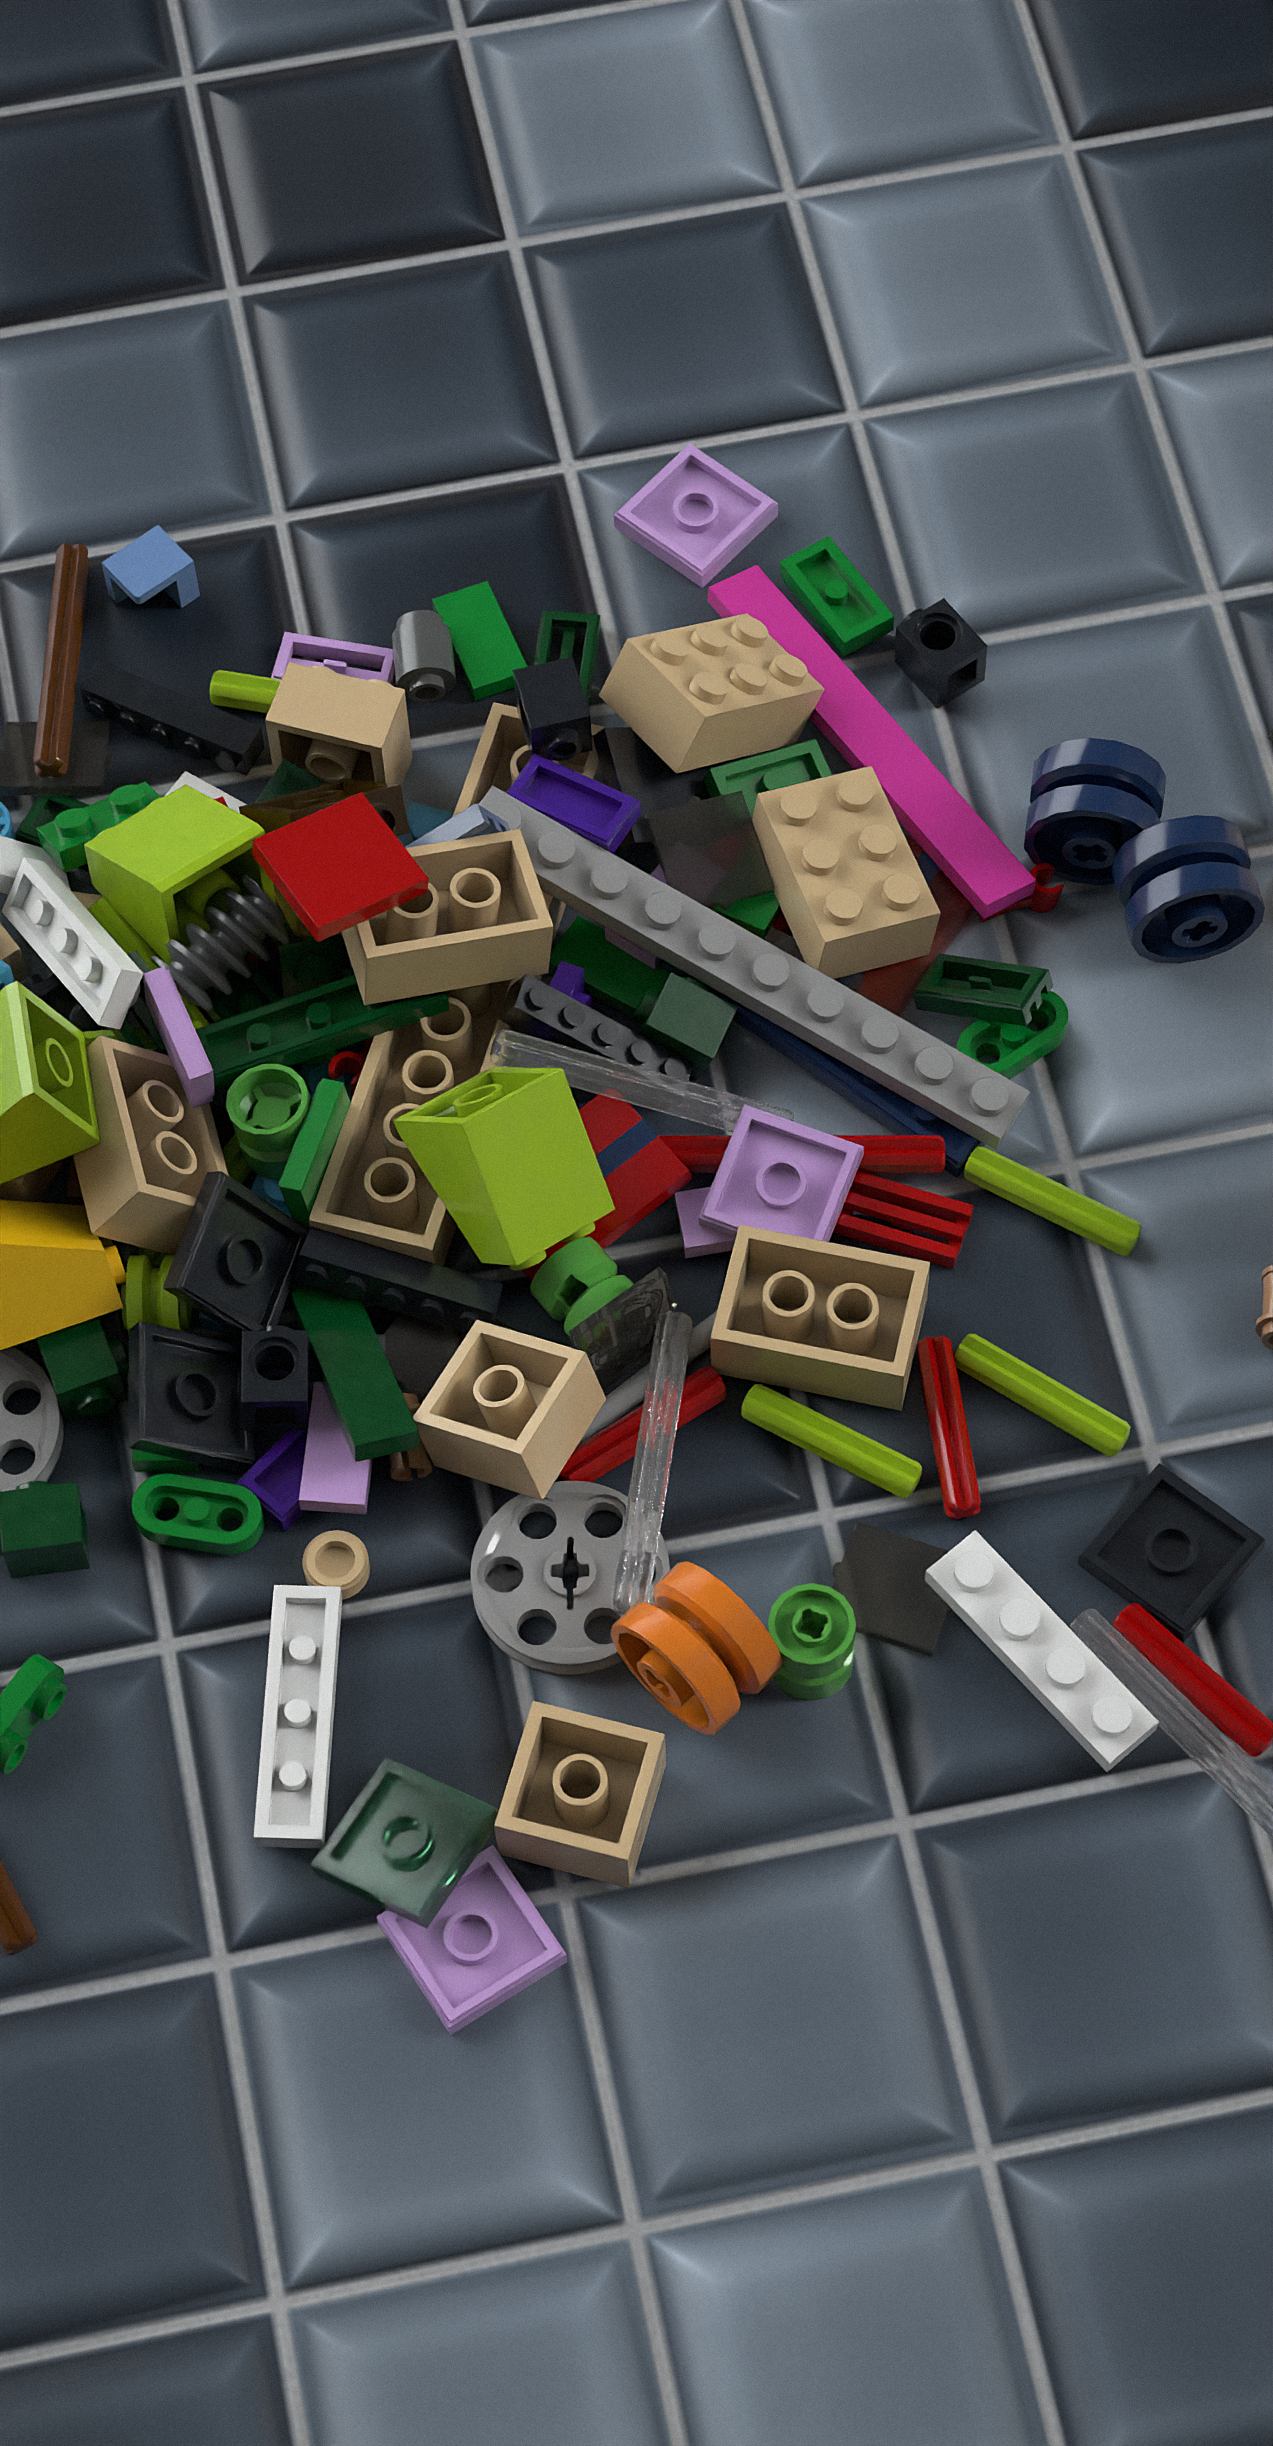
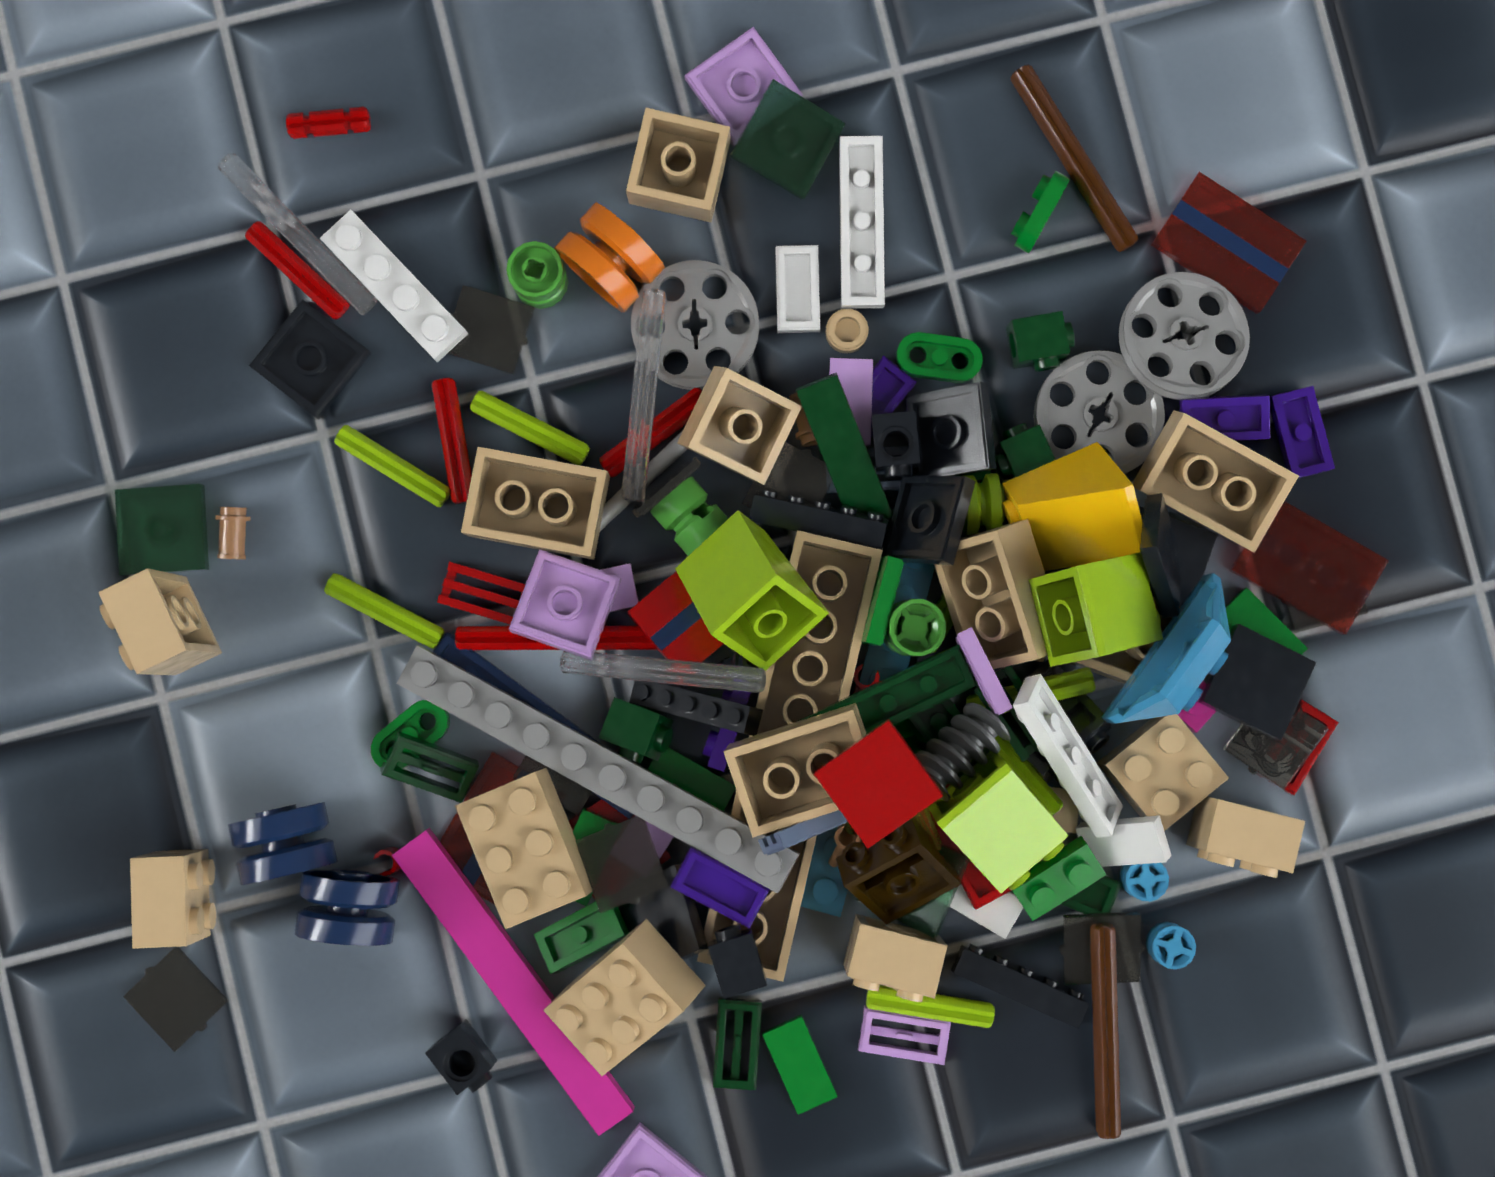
camera: 175 degrees right, 25 degrees up
medium blue panel [101,525,200,608] -> none
dark grey brick [392,610,456,703] -> none
green plate [779,536,894,657] -> none
none -> red axle [286,106,371,139]
none -> white tile [775,245,820,333]

